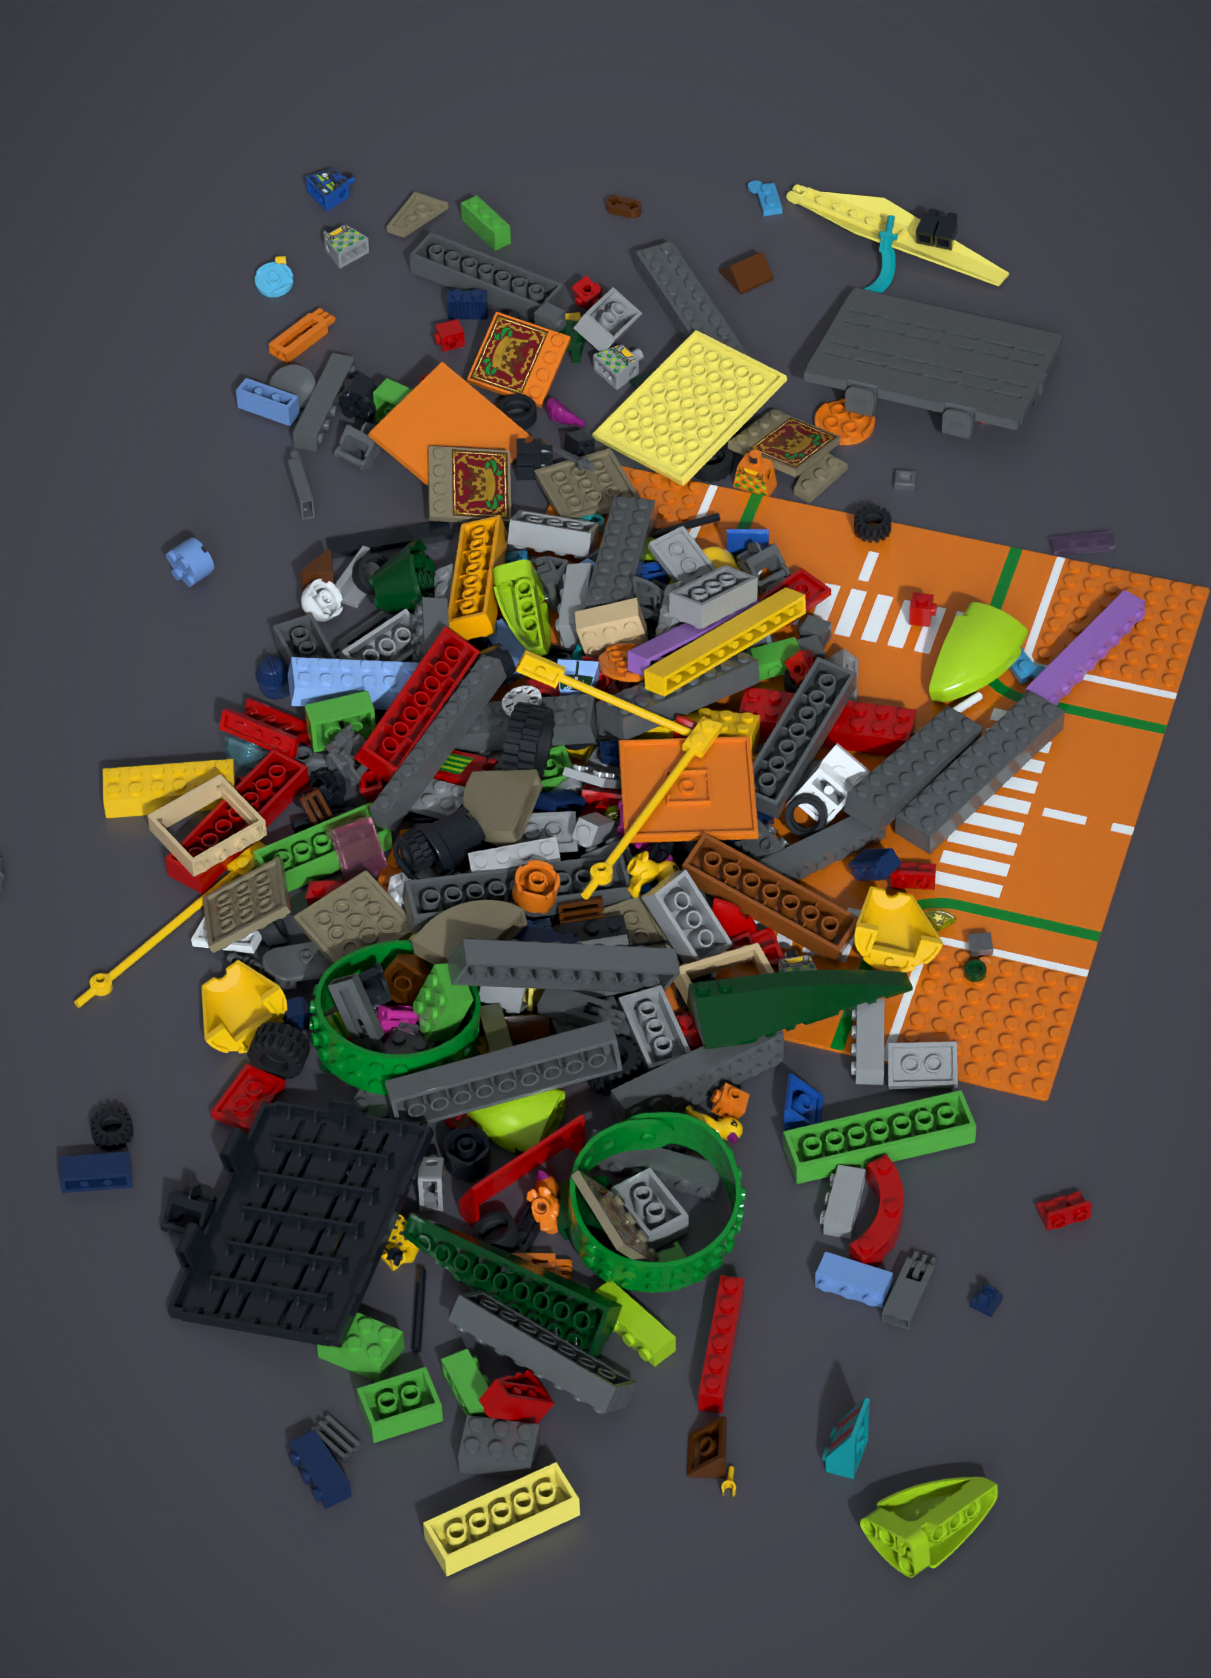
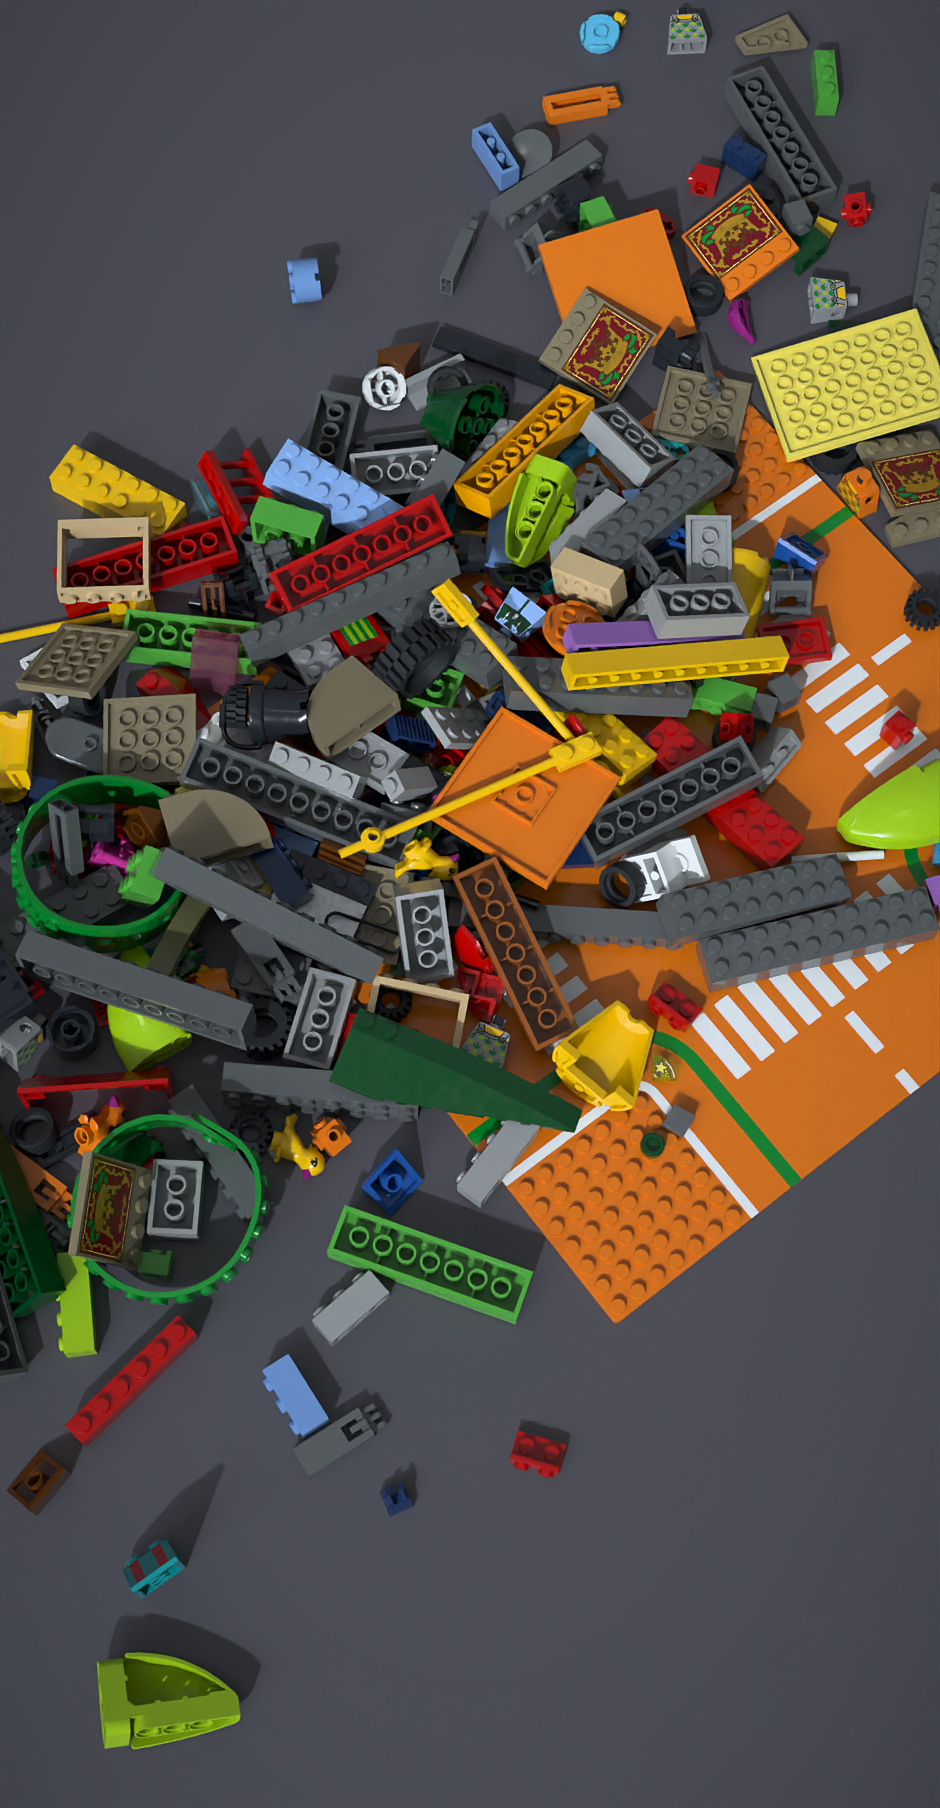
camera: 30 degrees right, 20 degrees up
dark blue piece [255,654,290,700] -> none
reddish brown slope [503,1012,550,1044] -> none
orange brick [512,860,560,914] -> none
black brick [564,430,595,457] -> none
light grey brick [574,287,643,352] -> none
black bar [651,513,720,539] -> none
yellow hand [721,1466,736,1497] -> none
dark grey bracket [730,818,791,861] -> none
dark blue brick [848,848,901,881] -> none
red brick [849,1154,904,1267] -> none
light grey plate [888,1042,958,1090] -> none

